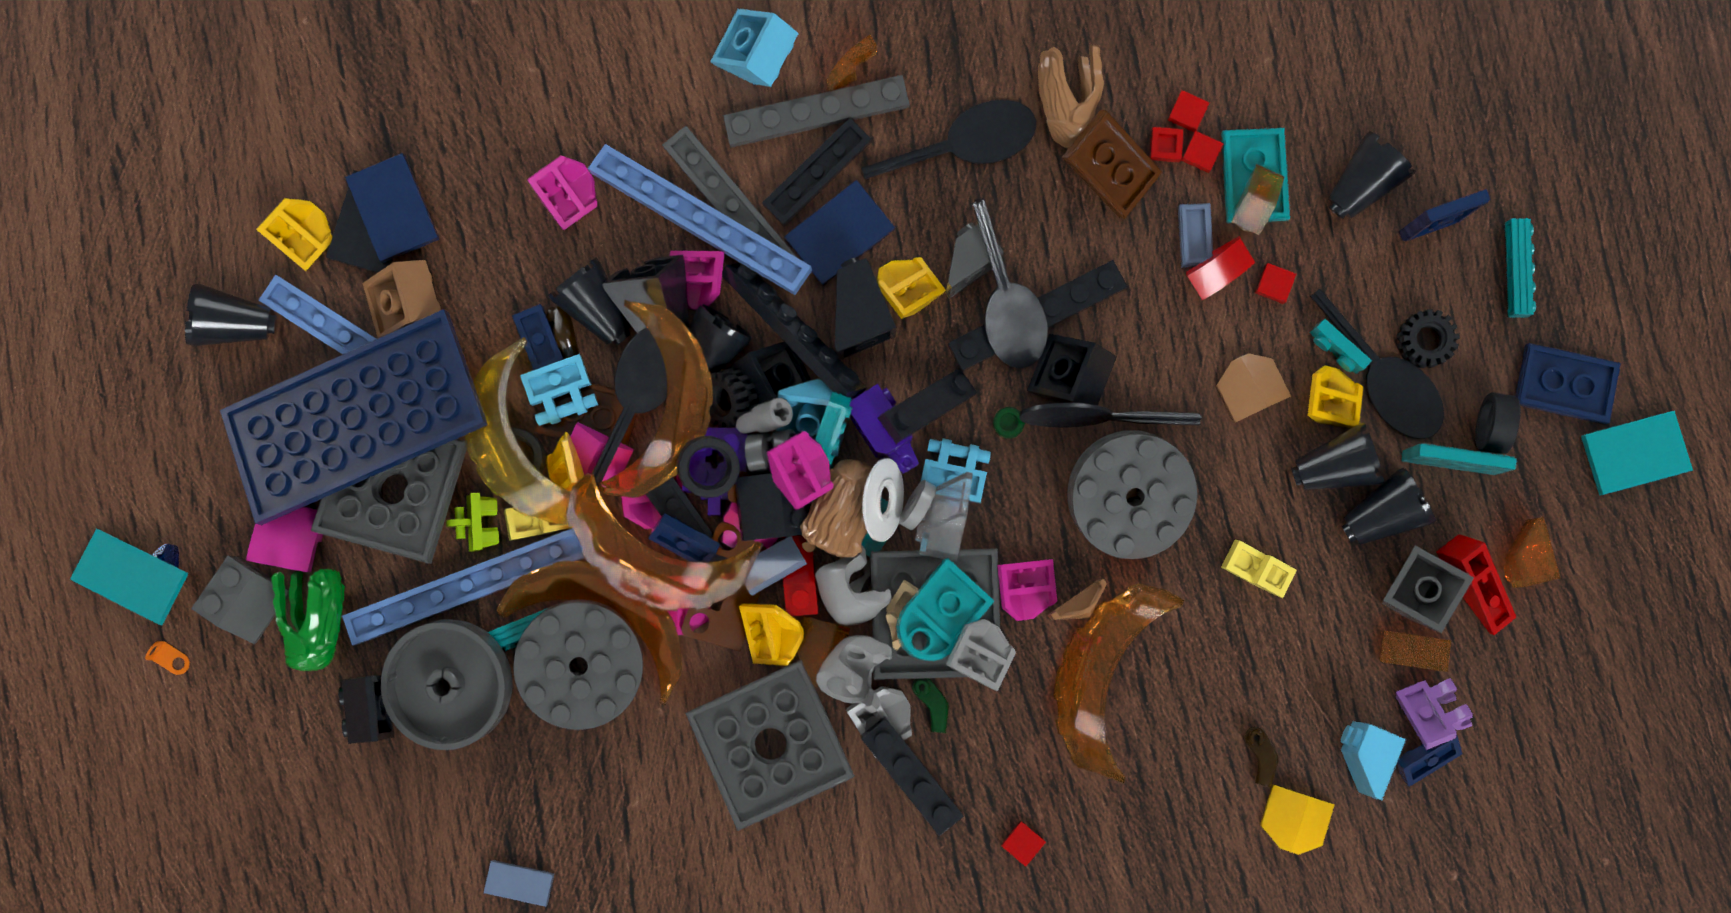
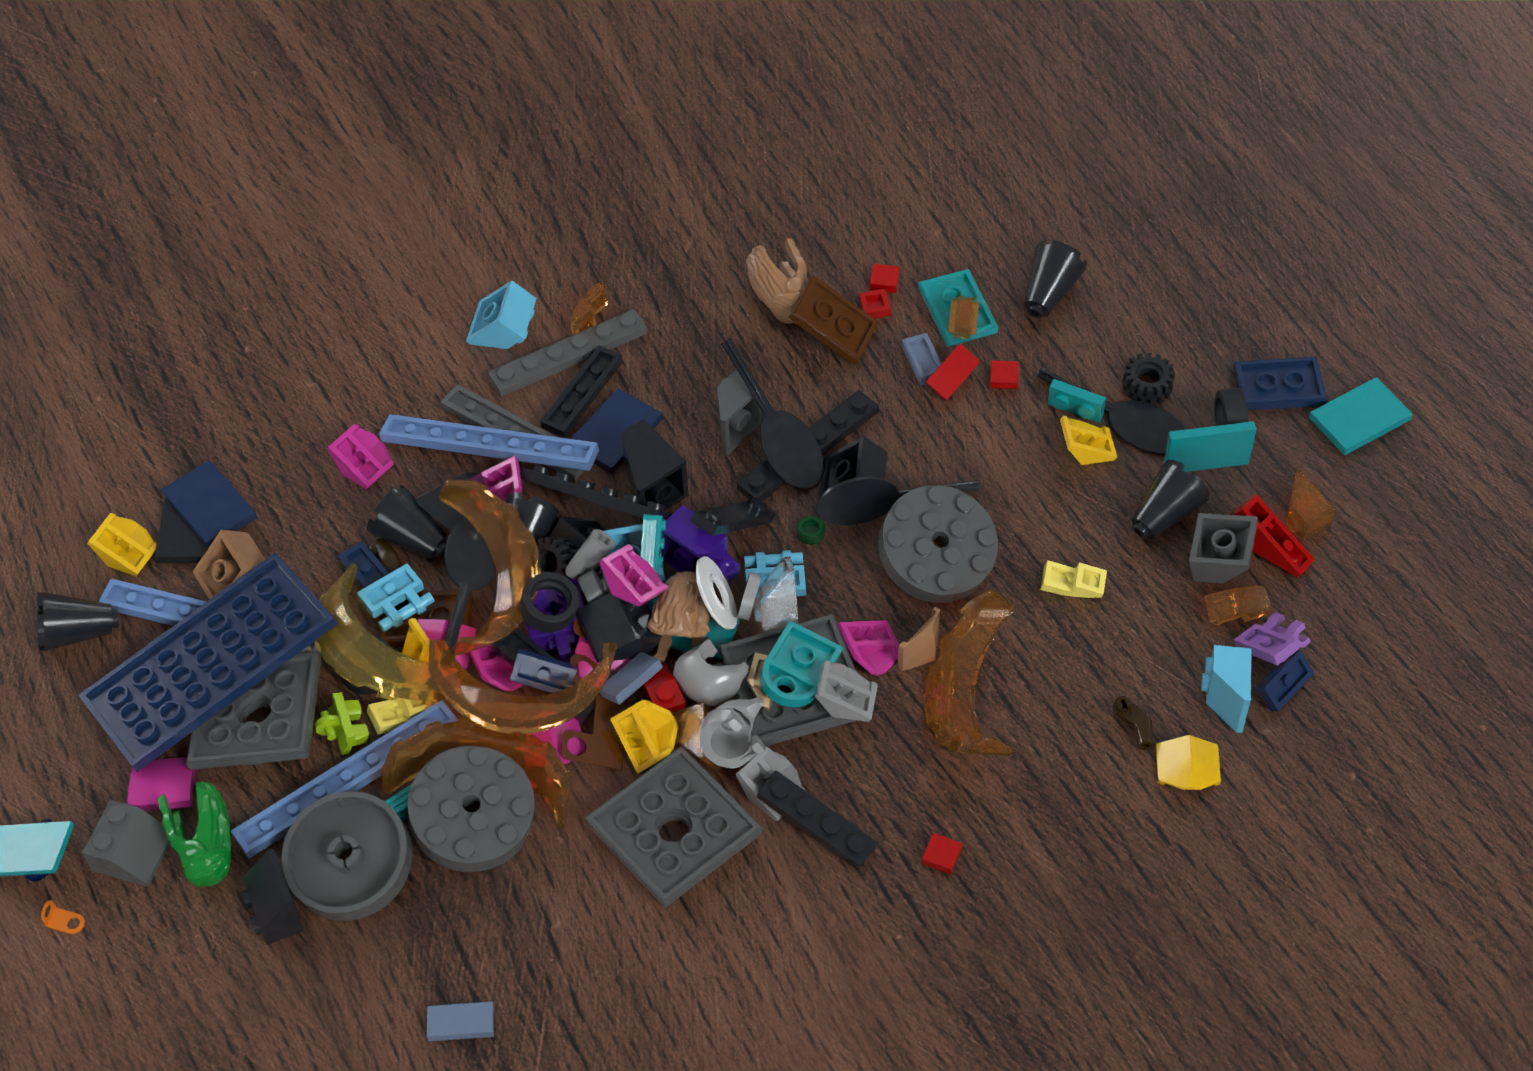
camera: 15 degrees left, 30 degrees down
black piece [861,100,1036,179] -> none
yellow slope [877,257,946,319] -> none
dark green arm [912,678,949,733] -> none
red tile [1181,131,1224,173] -> none
medium nougat slope [1216,353,1291,423] -> none
black cone [1291,422,1384,490] -> none
dark blue tile [1399,189,1490,242] -> none
teal piece [1505,218,1536,318] -> none

